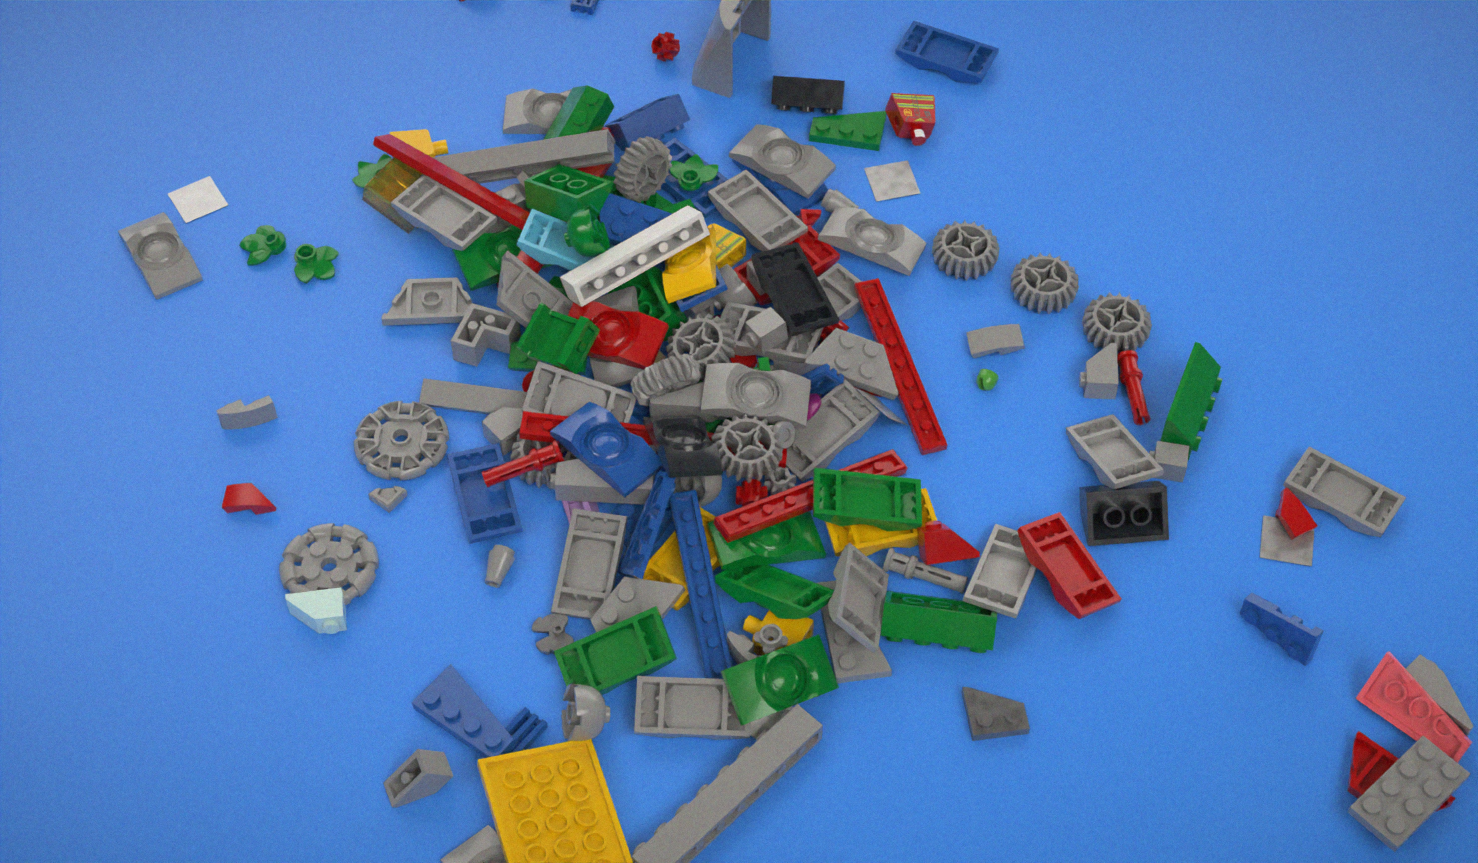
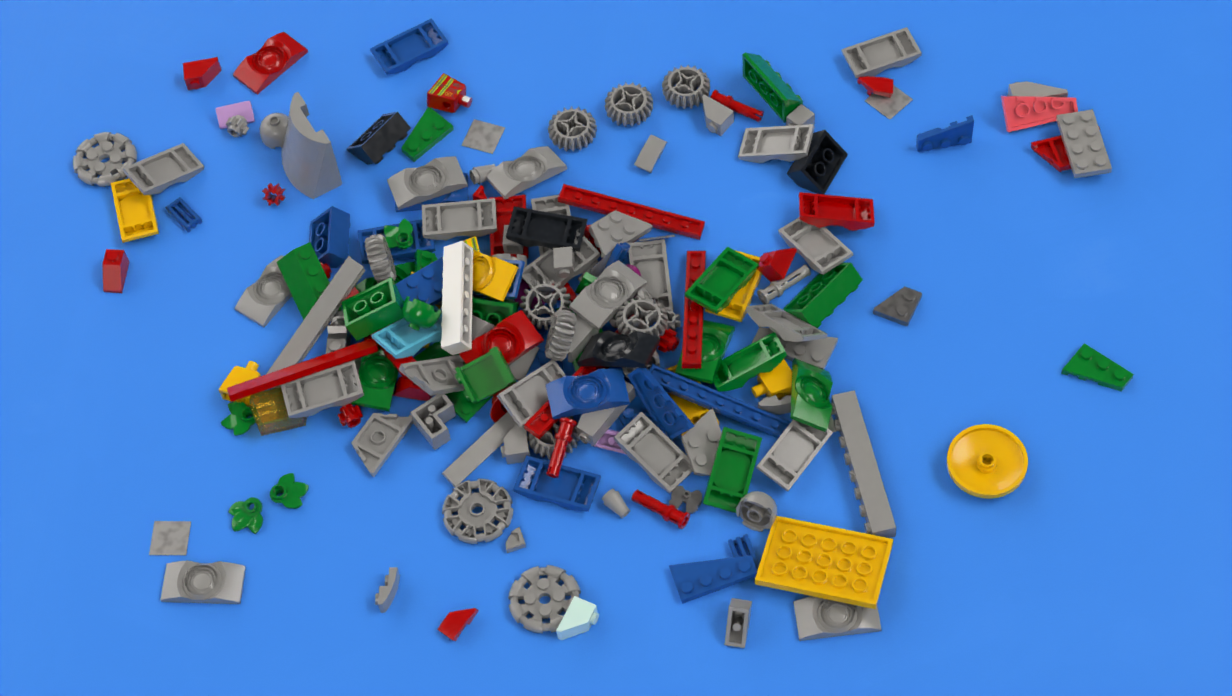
camera: 50 degrees left, 5 degrees up
light grey plate [754,624,788,654] -> none
bright green hinge [976,369,999,391] -> none
none -> red gear [338,404,363,428]
none -> red pin [631,489,690,529]

